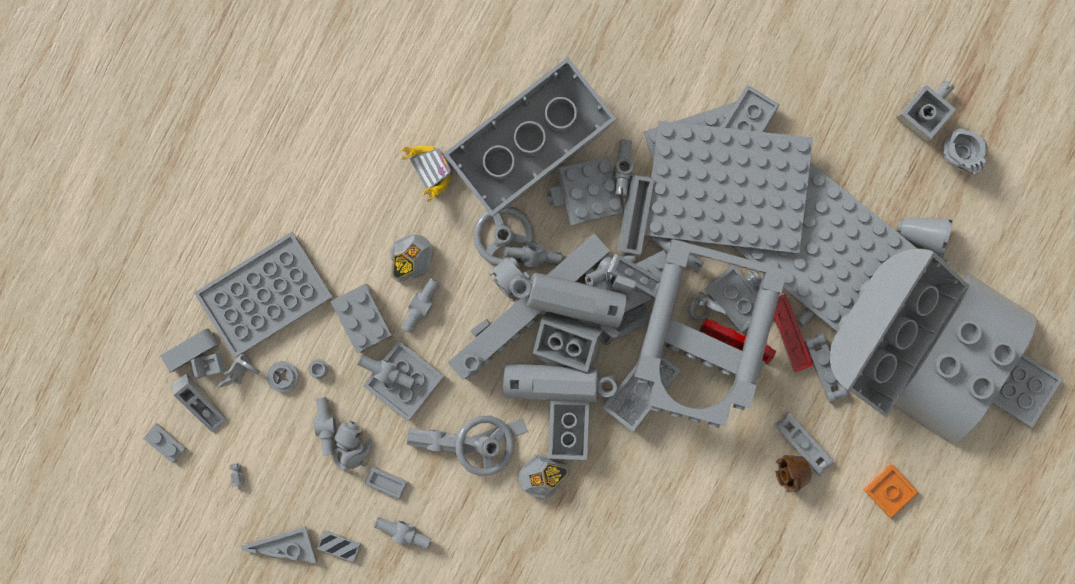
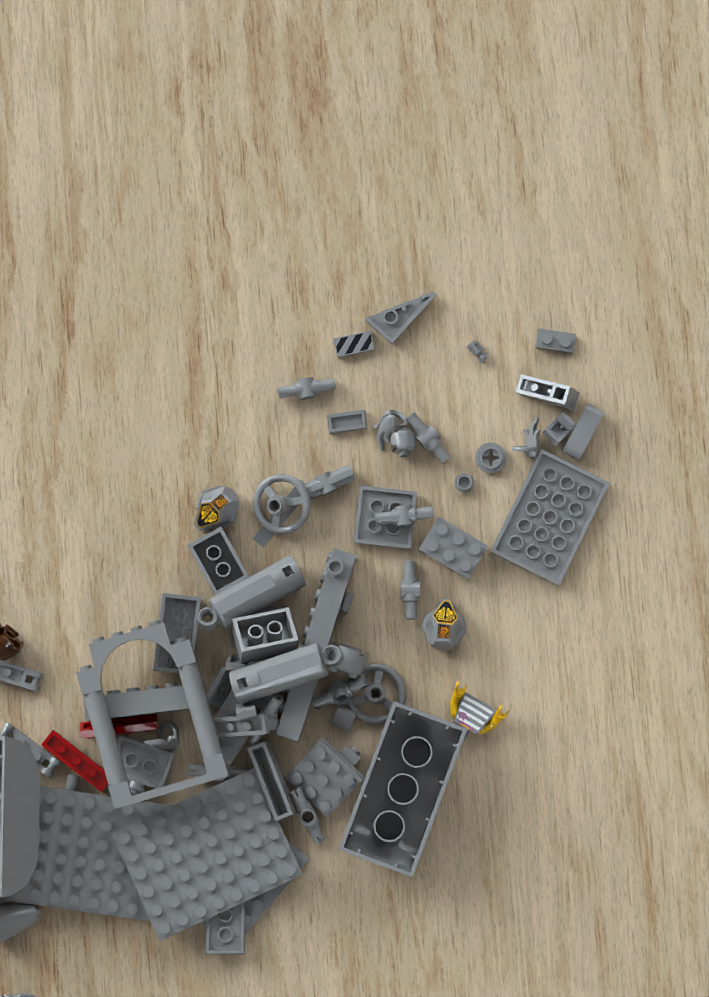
camera: 145 degrees right, 5 degrees down
none -> light grey tile [331,705,357,731]

